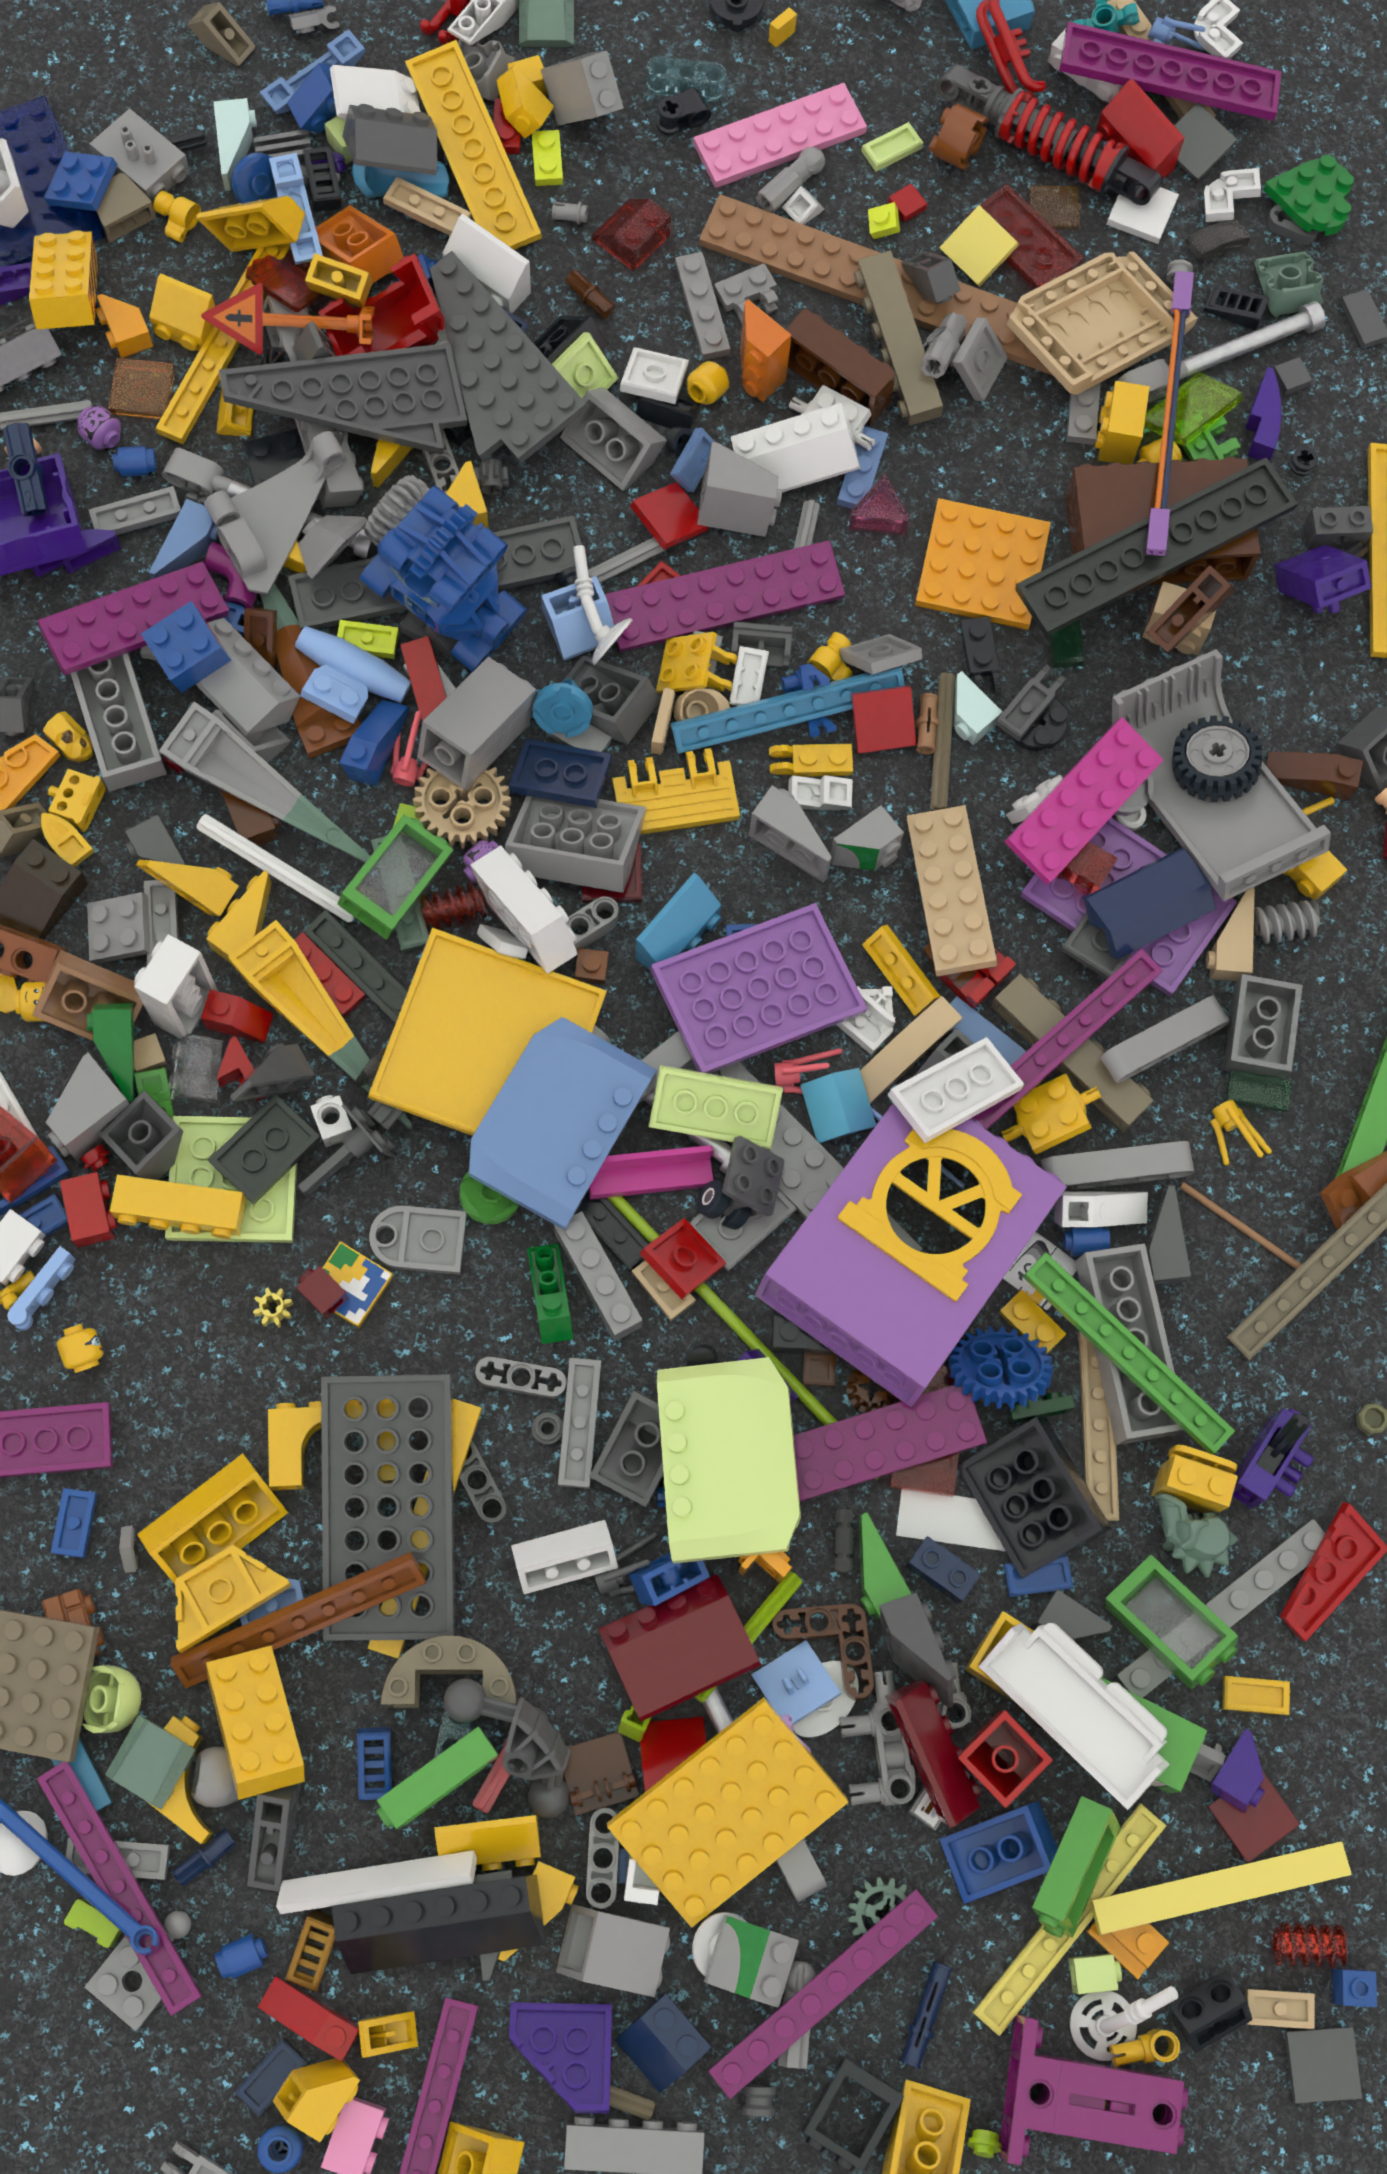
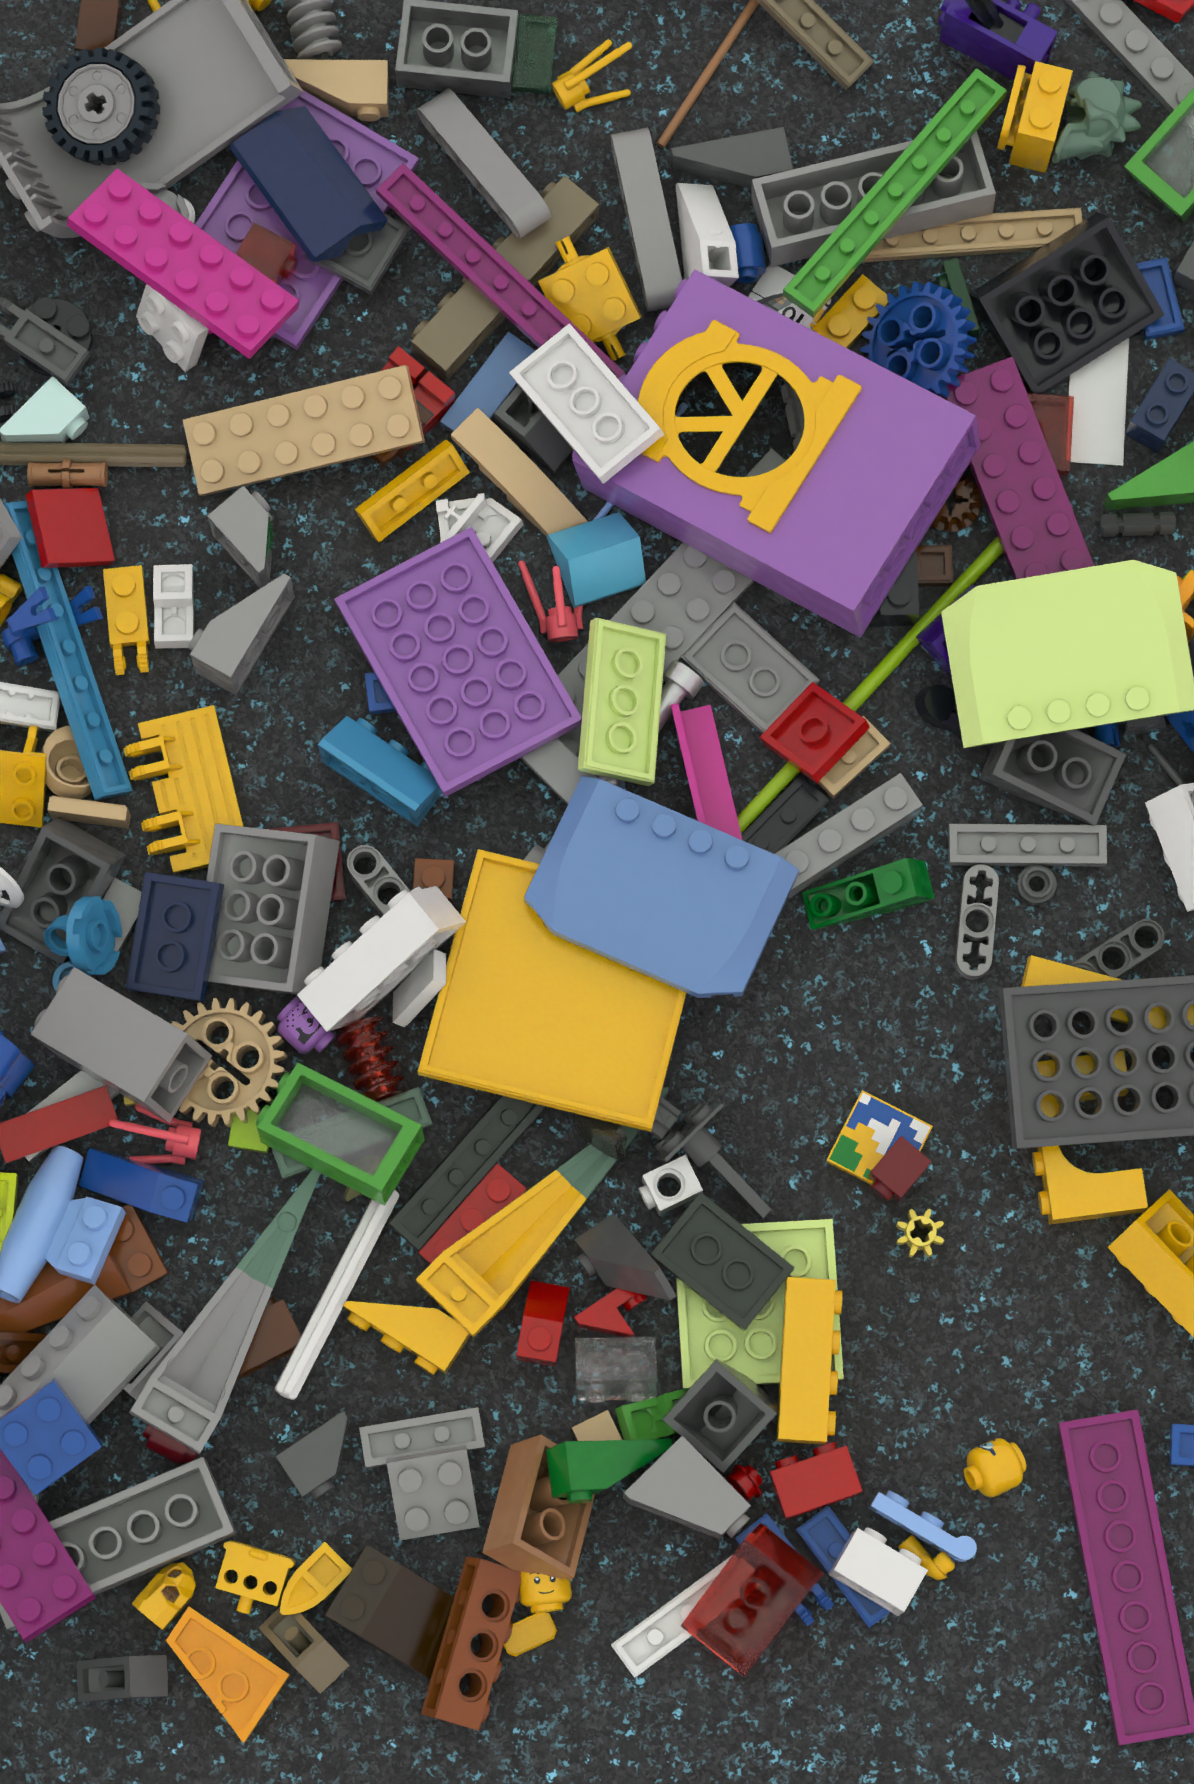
camera: 90 degrees left, 5 degrees up
white brick [134,934,218,1042] -> none
yellow slope [136,860,239,916] -> none
light grey tile [369,1206,467,1275] -> none
bright green tile [459,1171,519,1224] -> none
dark grey plate [697,1136,784,1230] -> none

